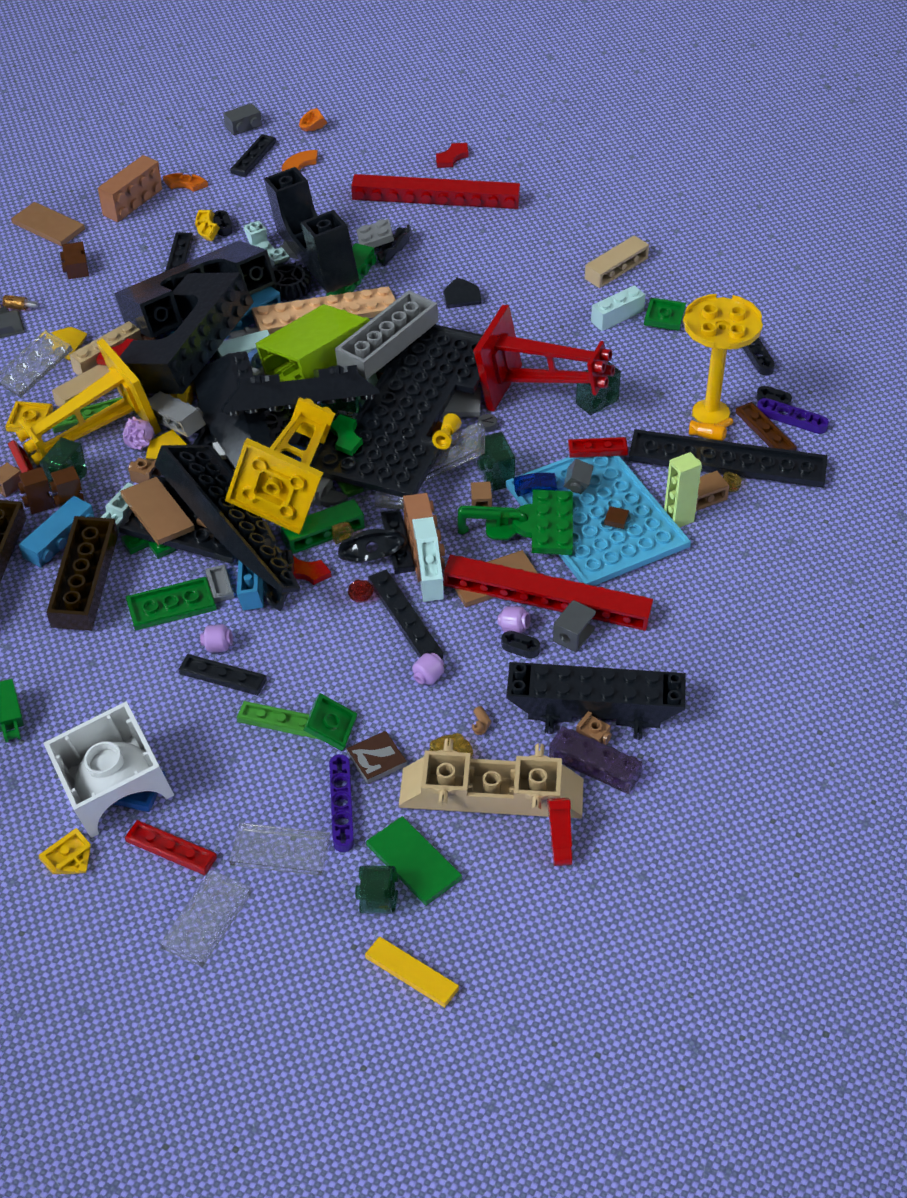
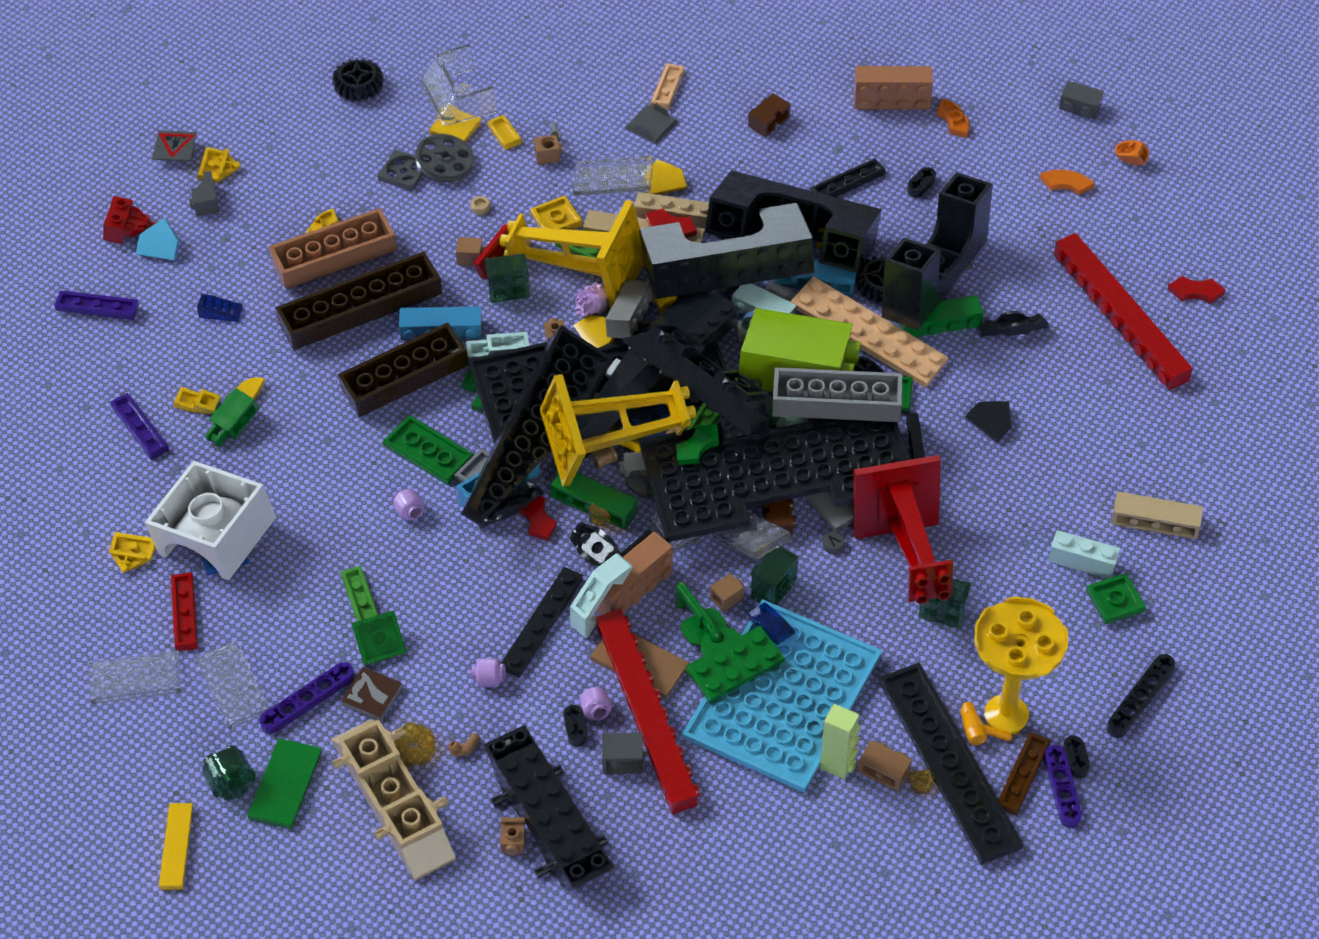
camera: 55 degrees right, 5 degrees up
clear orange piece [3,295,38,310] -> none
medium nougat tile [11,202,85,246] -> none
reddish brown brick [18,467,55,515] -> none
reddish brown brick [49,466,84,507] -> none
medium nougat tile [120,477,195,545] -> none
black tile [178,654,267,696] -> none
yellow tile [195,210,220,241] -> none
black tile [230,134,276,177] -> none
light aqua slope [244,221,290,268] -> none
clear red plate [347,579,373,603] -> none
light grey plate [356,219,394,247] -> none
yellow piece [432,413,462,449] -> none
red leg [547,798,572,866] -> none
clear purple brick [549,726,643,794] -> none
dark grey brick [563,459,594,494] -> none
red tile [568,437,628,458] -> none
reddish brown tile [604,506,629,529] -> none

